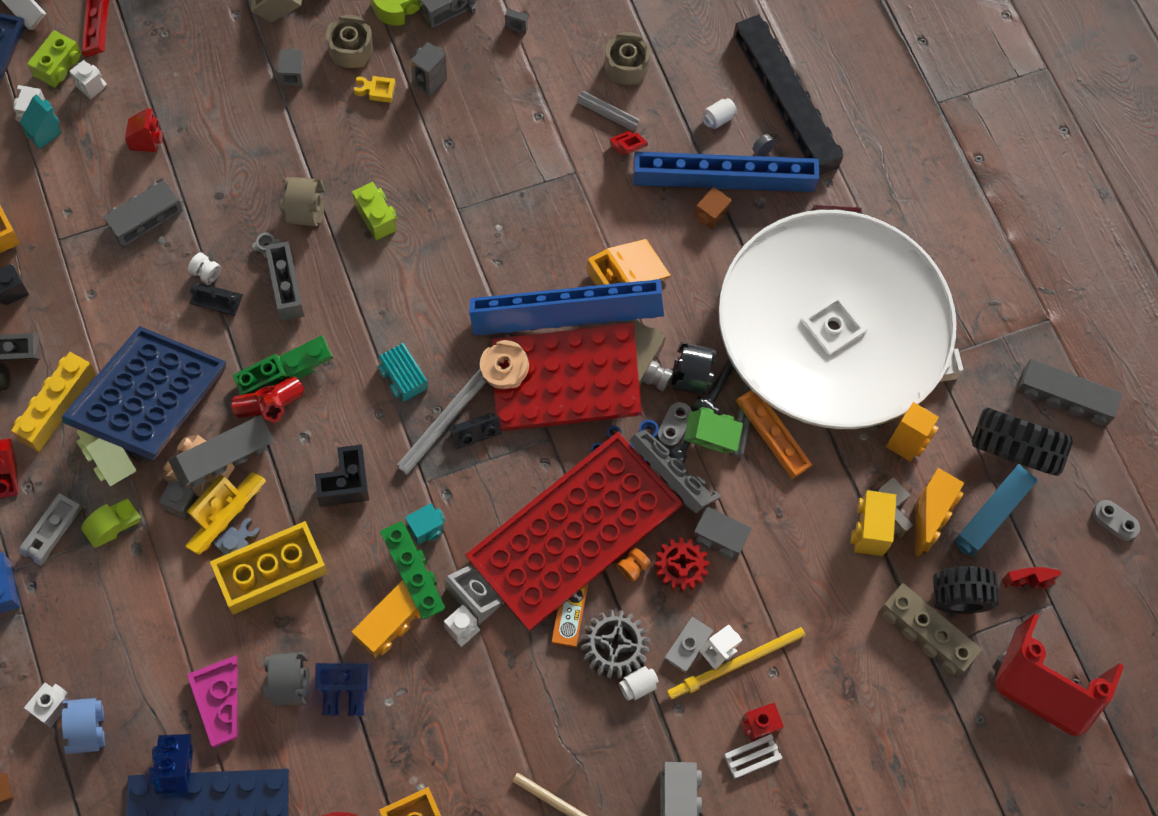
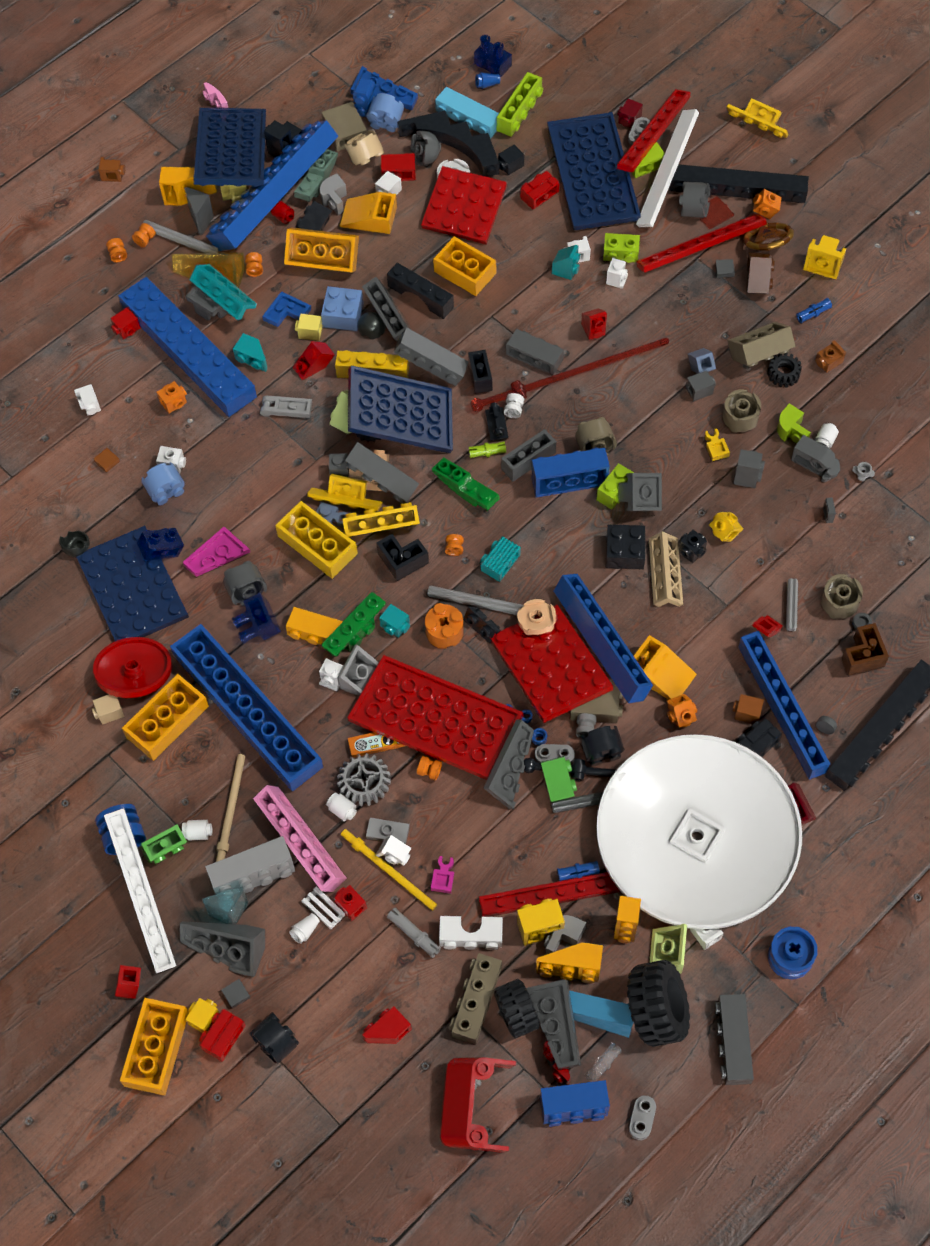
camera: 75 degrees right, 5 degrees down
lime brick [81,498,141,548] -> none
red piece [231,377,304,423] -> none
light grey plate [252,232,281,258] -> none
red gear [654,537,710,593] -> none
dark grey brick [692,507,752,561] -> none
white brick [702,98,737,129] -> none
orange tile [736,390,813,479] -> none
none -> blue brick [170,624,323,792]
none -> bright pink brick [253,785,347,892]
none -> white cone [289,913,320,944]
none -> yellow brick [342,502,420,537]
none -> red slope [362,1006,412,1044]
none -> light grey pin [387,908,441,958]
none -> dark grey brick [393,327,469,386]
none -> orange brick [425,603,464,649]
none -> dark pink plate [431,856,454,894]
none -> white arch [439,916,503,950]
none -> orange wheel [445,534,464,556]
none -> black brick [468,349,493,394]
none -> lime pin [468,441,506,458]
none -> clear red bar [470,338,669,412]
none -> red tile [479,872,621,917]
none -> dark grey wing [526,979,581,1070]
none -> blue brick [531,448,610,497]
none -> blue brick [540,1080,610,1127]
none -> blue pin [557,861,600,881]
none -> clear pin [585,1042,622,1082]
none -> black brick [606,524,645,569]
none -> dark grey panel [618,473,662,511]
none -> tan fence [649,531,683,607]
none -> yellowish green slope [650,924,687,974]
none -> orange brick [667,694,697,728]
none -> black brick [679,529,707,563]
none -> sand blue brick [688,348,716,374]
none -> yellow brick [709,512,743,542]
none -> black brick [736,719,782,757]
none -> blue wheel [768,926,817,979]
none -> reddish brown brick [842,623,889,676]
none -> dark grey tile [852,613,872,630]

